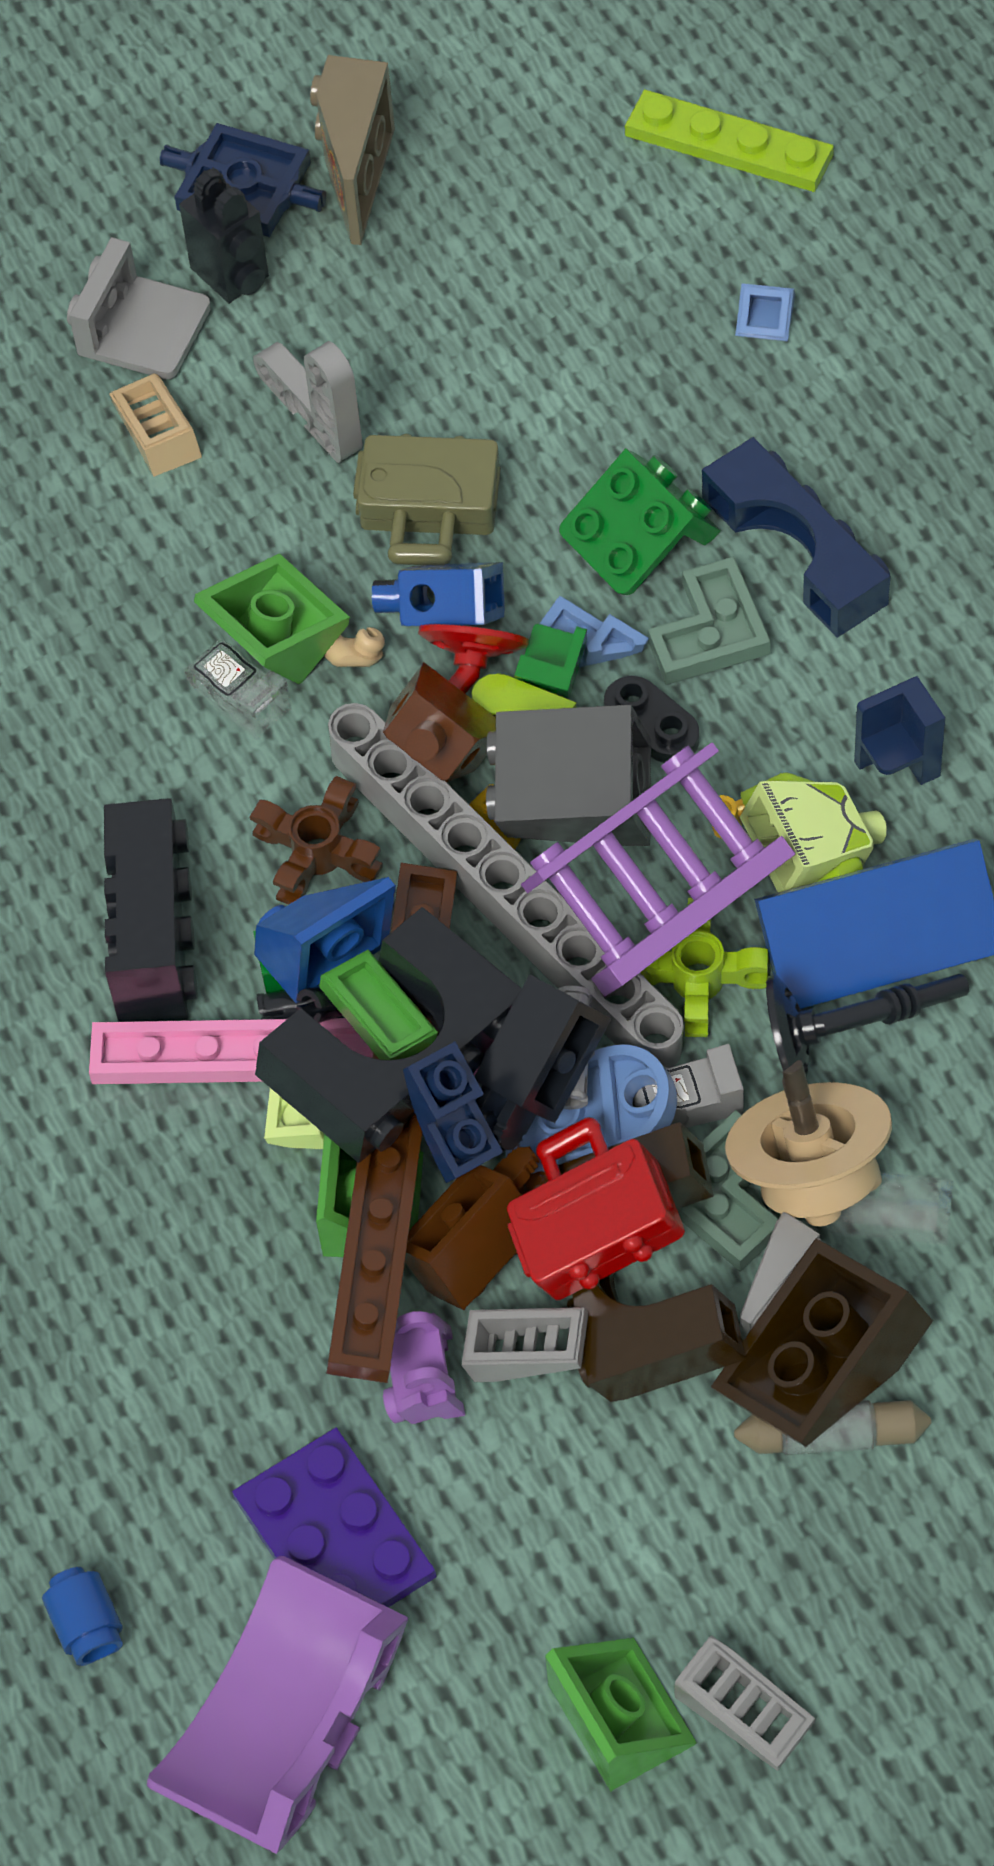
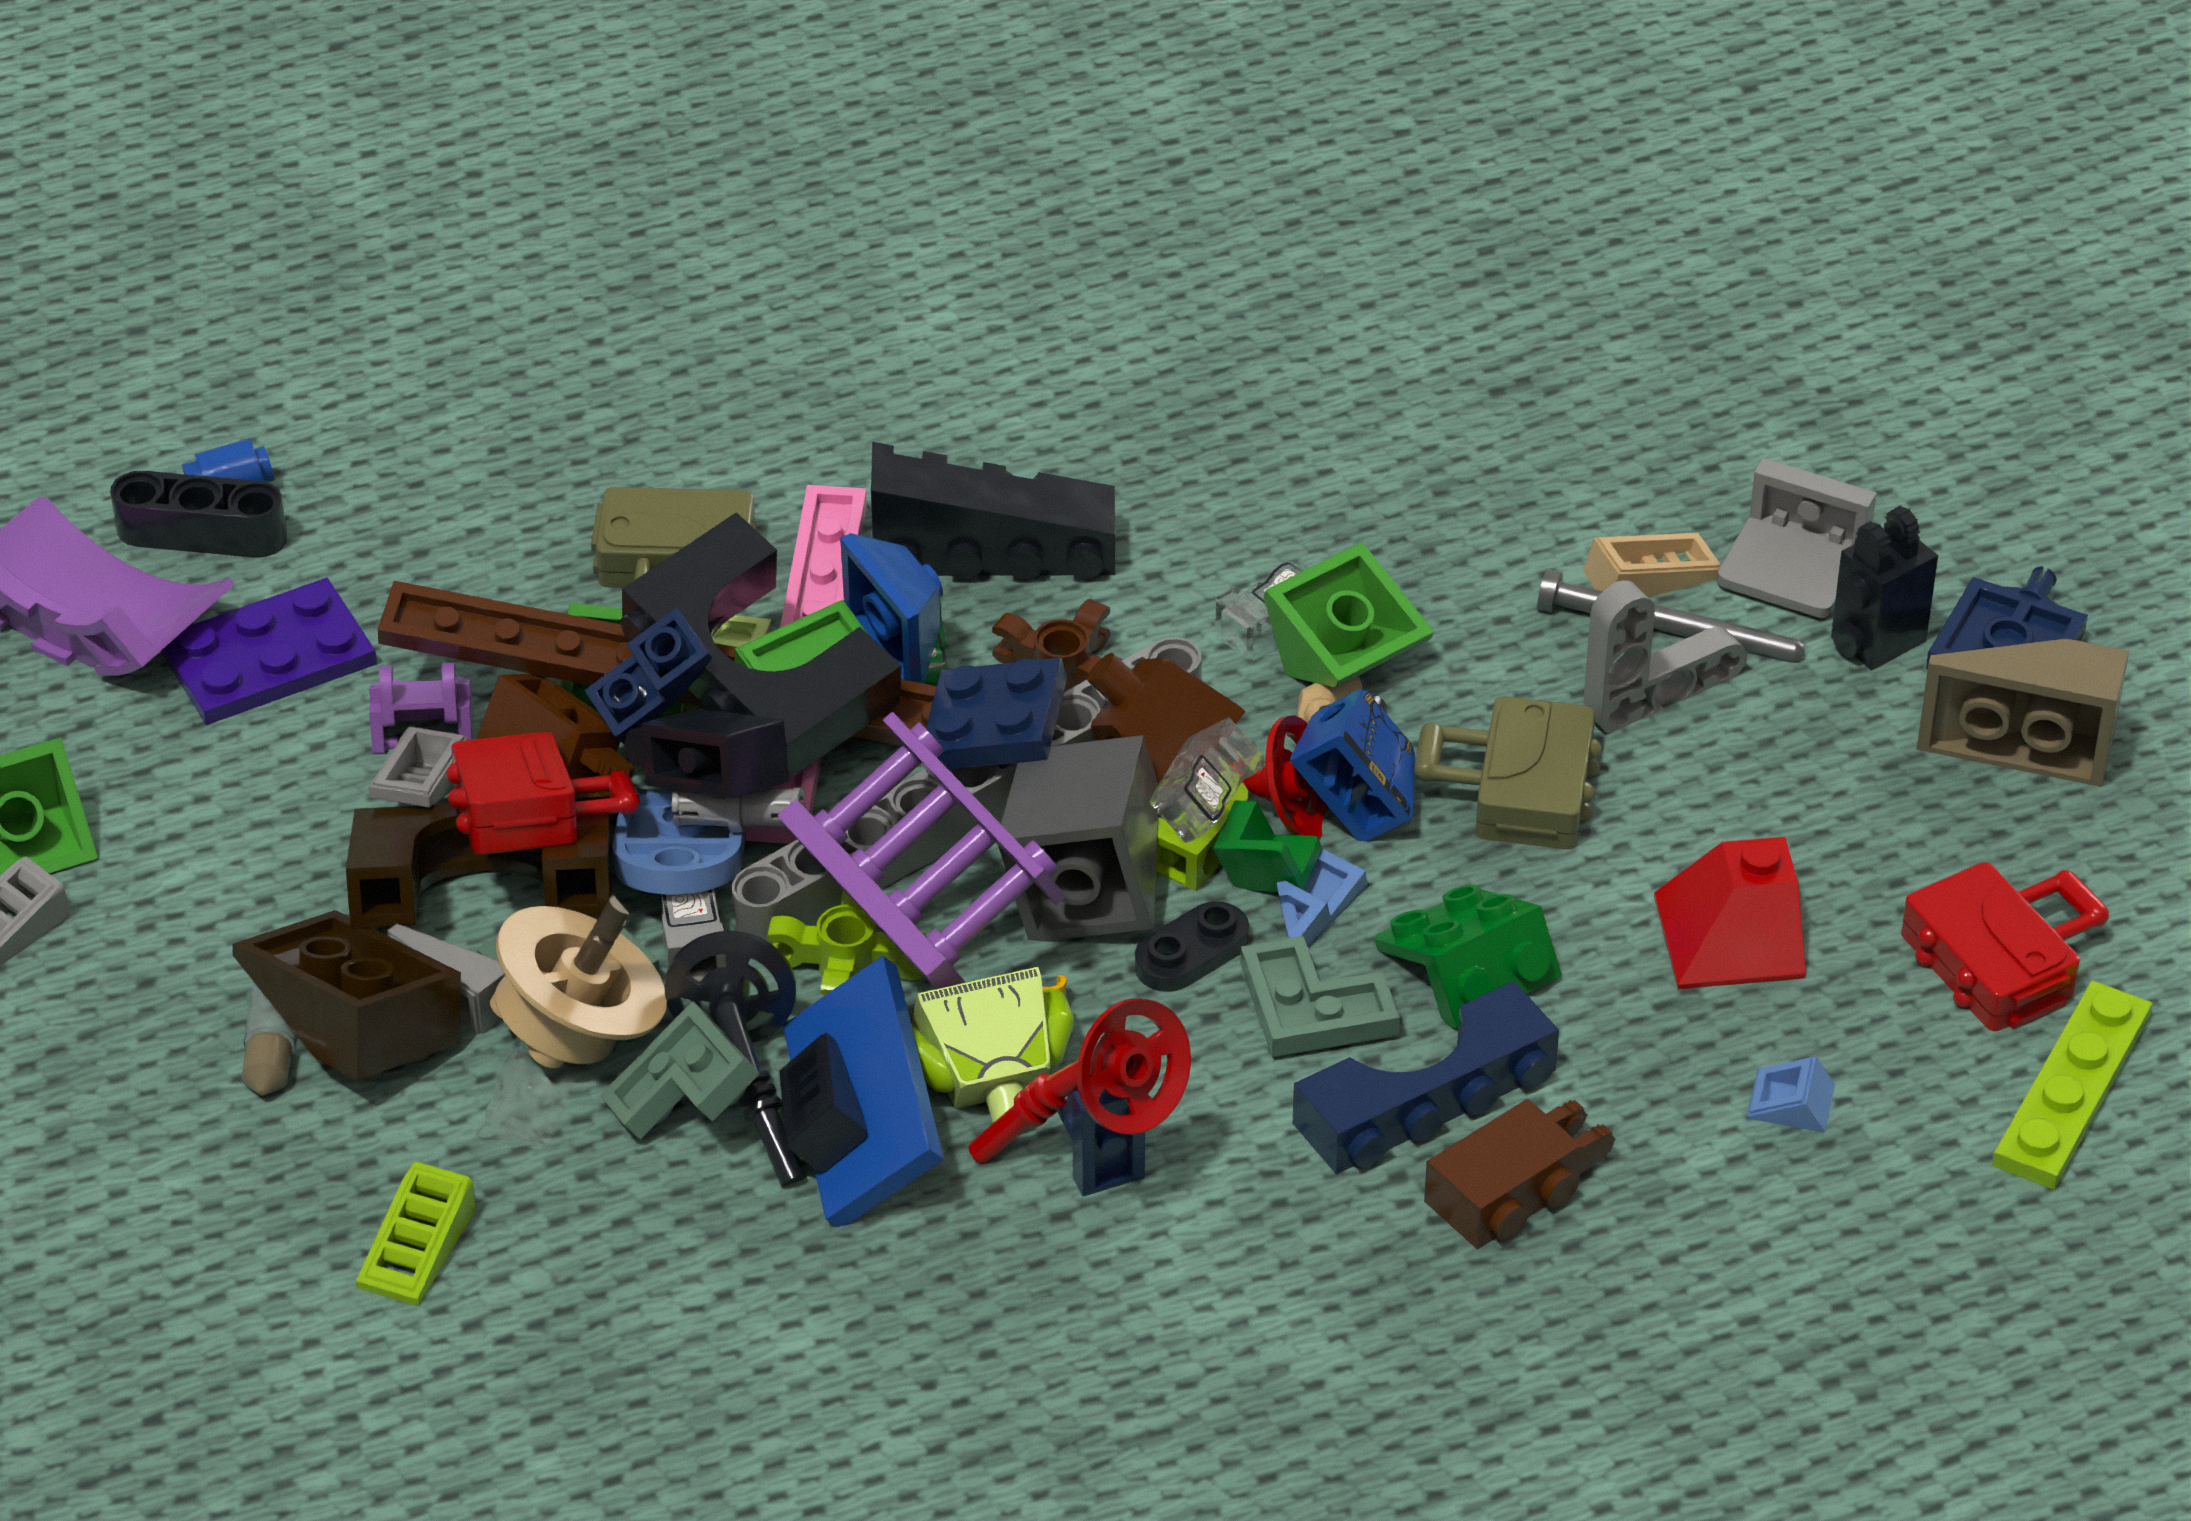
camera: 90 degrees right, 15 degrees down
none -> black beam [110,471,287,558]
none -> olive piece [591,487,757,588]
none -> sand green plate [600,1001,760,1140]
none -> black slope [779,1032,867,1172]
none -> dark blue plate [926,658,1067,772]
none -> red dish [968,998,1191,1164]
none -> clear leg [1149,717,1265,843]
none -> reddish brown hinge [1424,1098,1616,1250]
none -> flat silver bar [1537,569,1805,663]
none -> red slope [1654,837,1806,990]
none -> red piece [1901,862,2109,1031]

